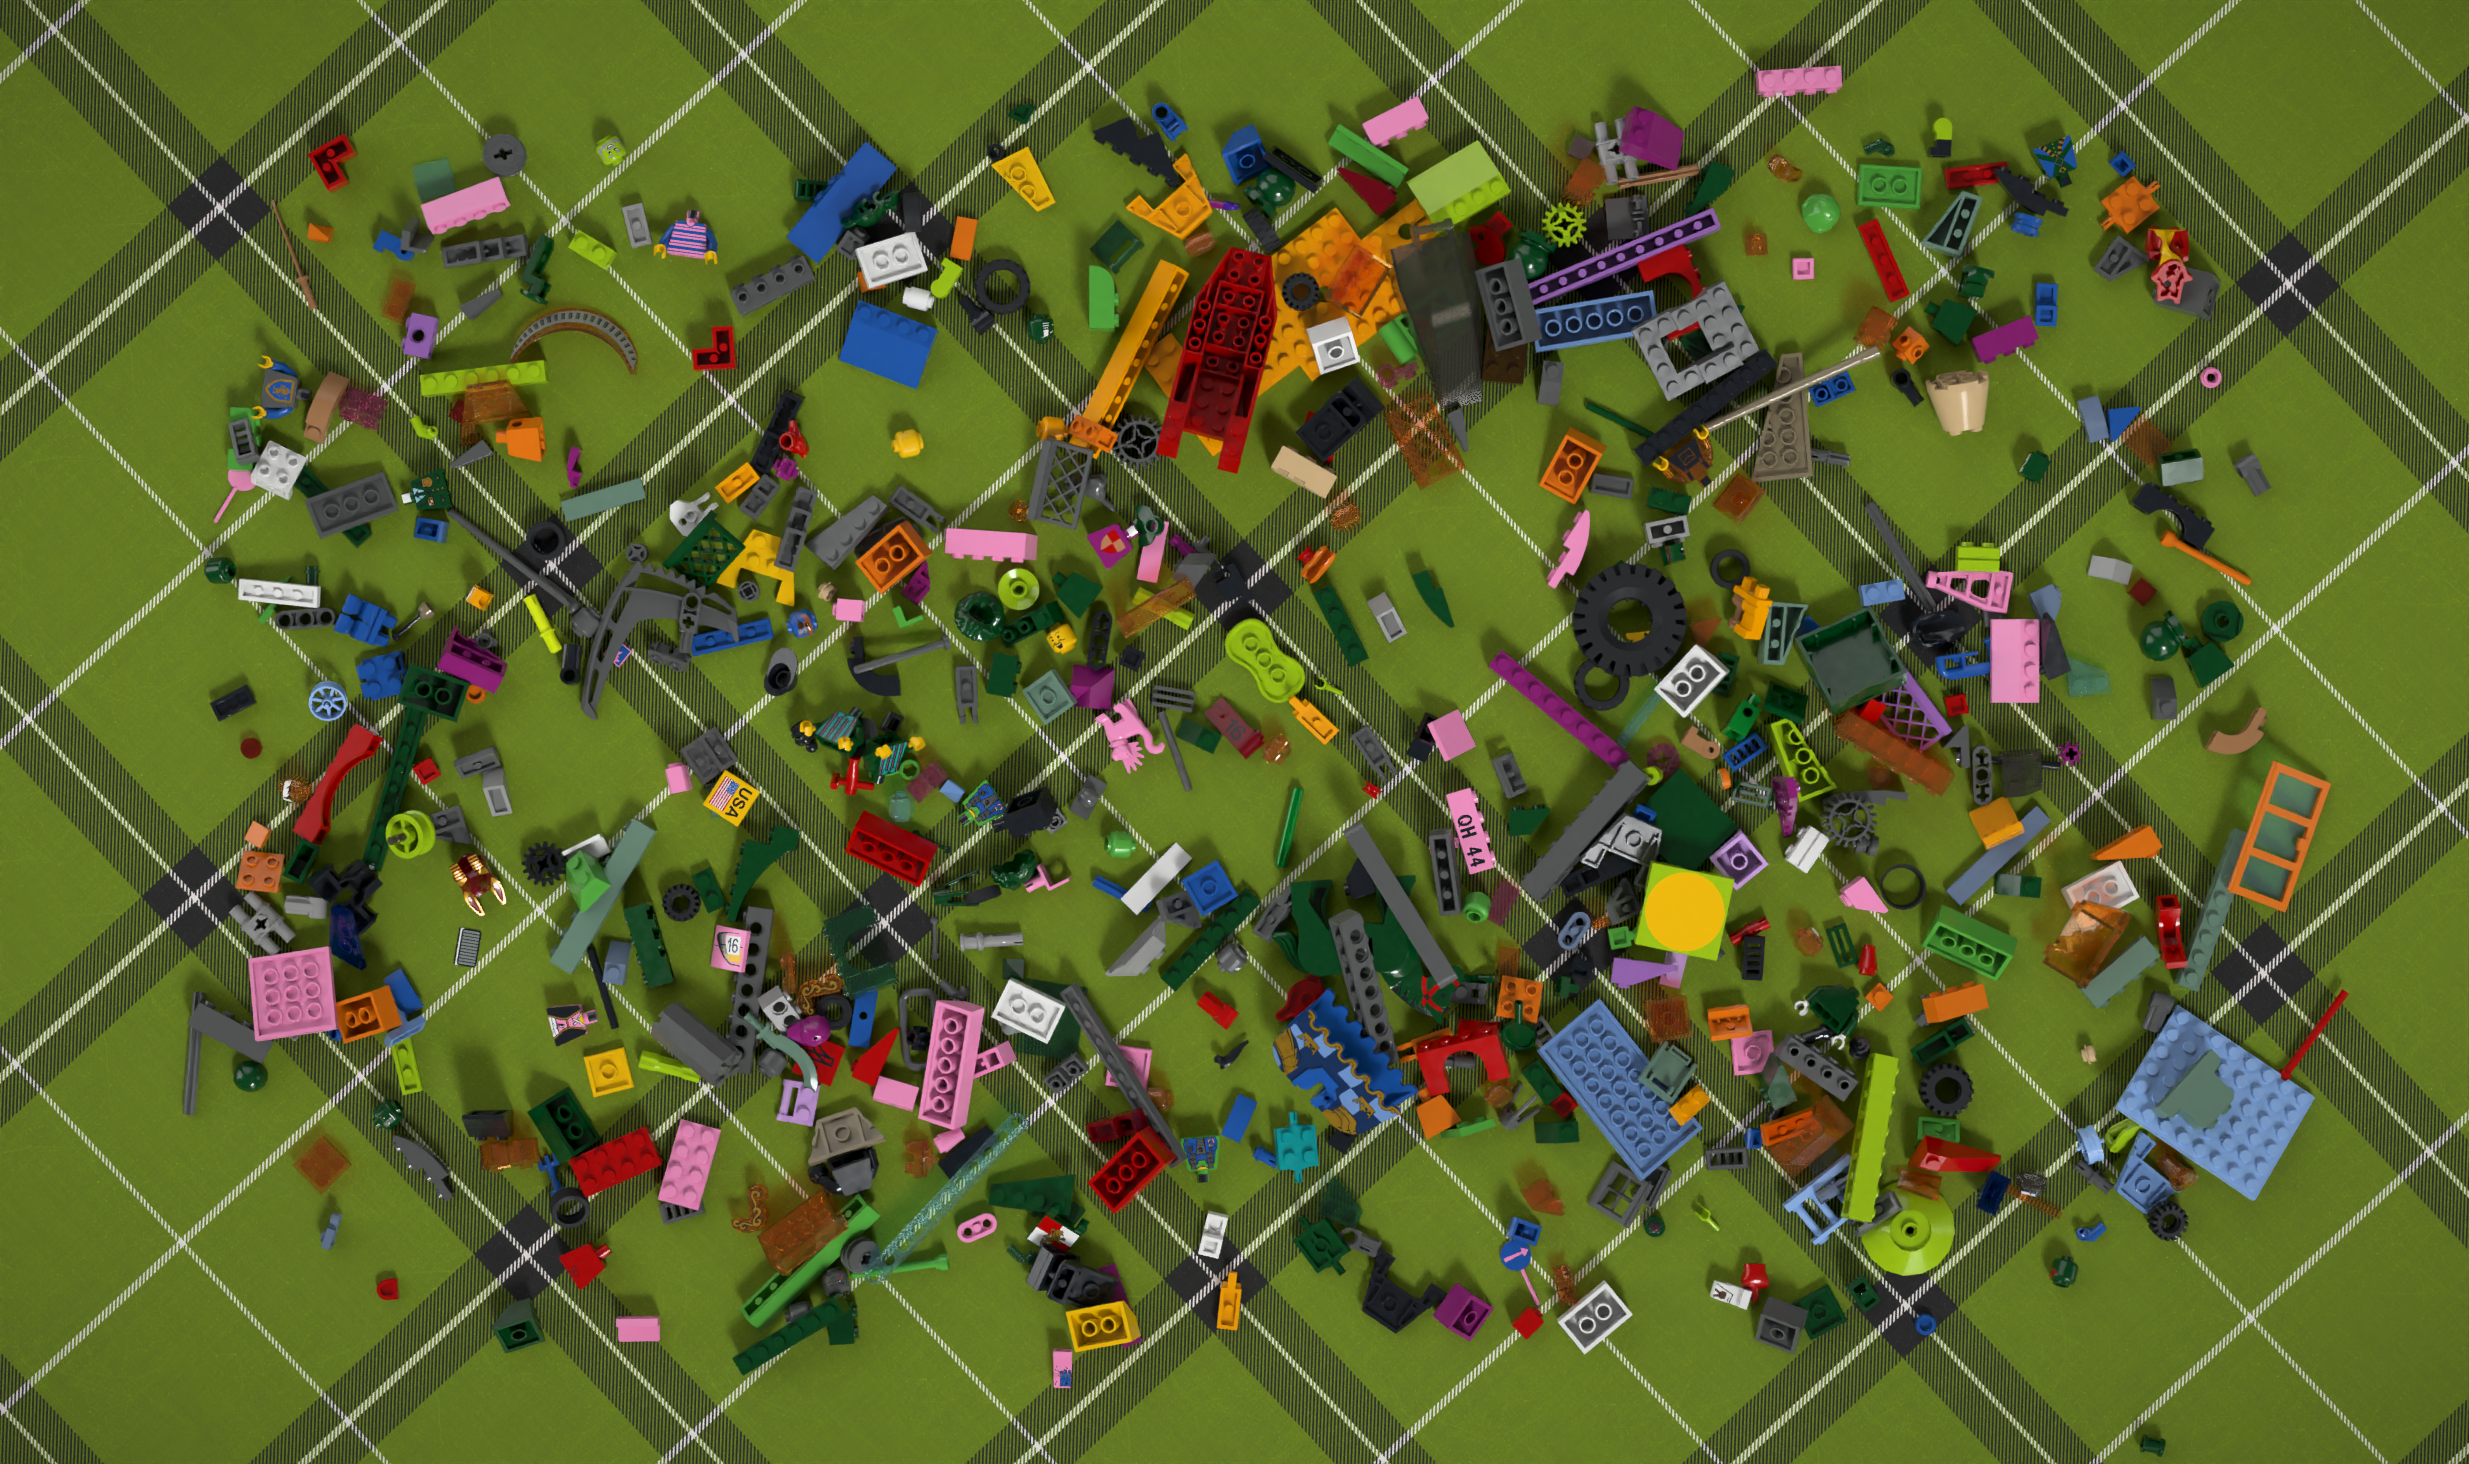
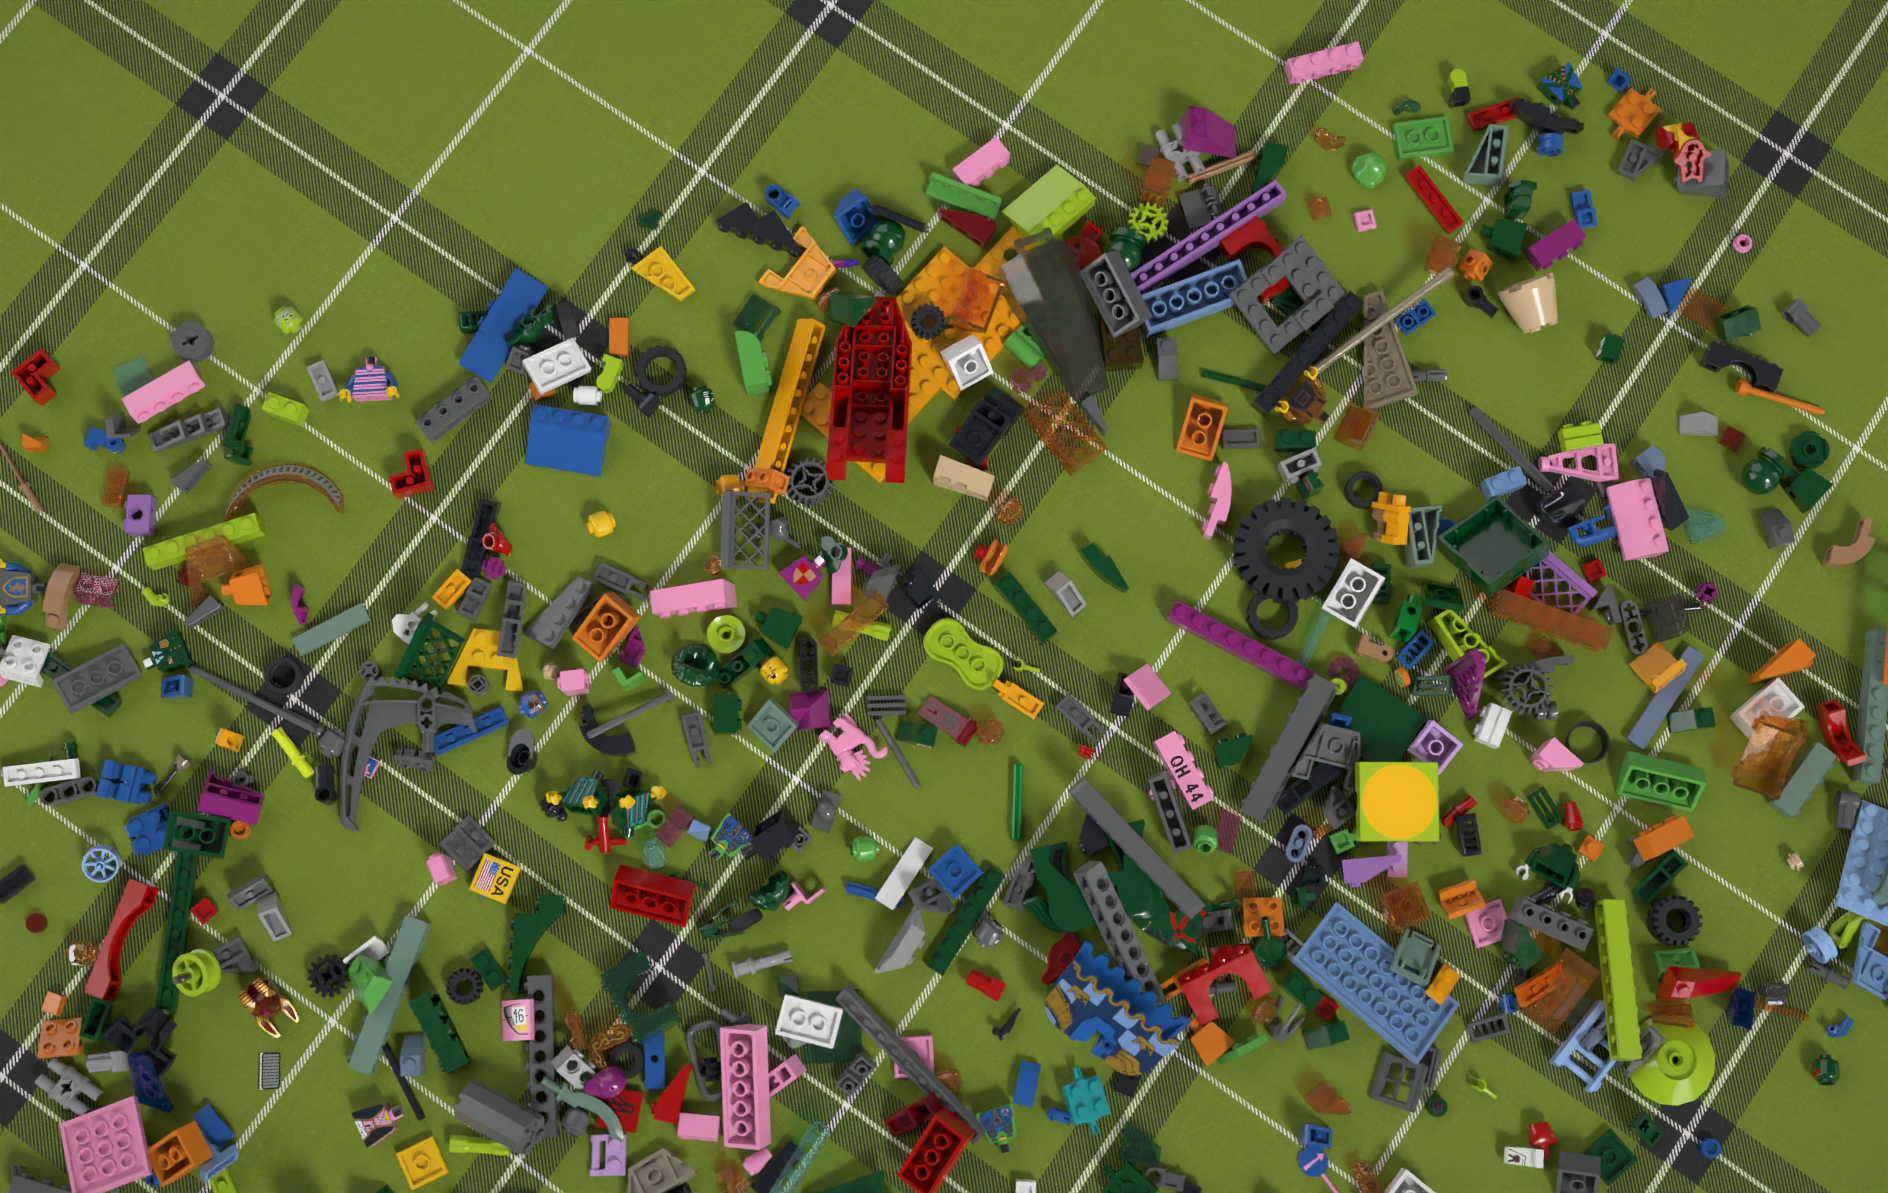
camera: 15 degrees left, 10 degrees down
none -> dark green slope [828,292,876,328]

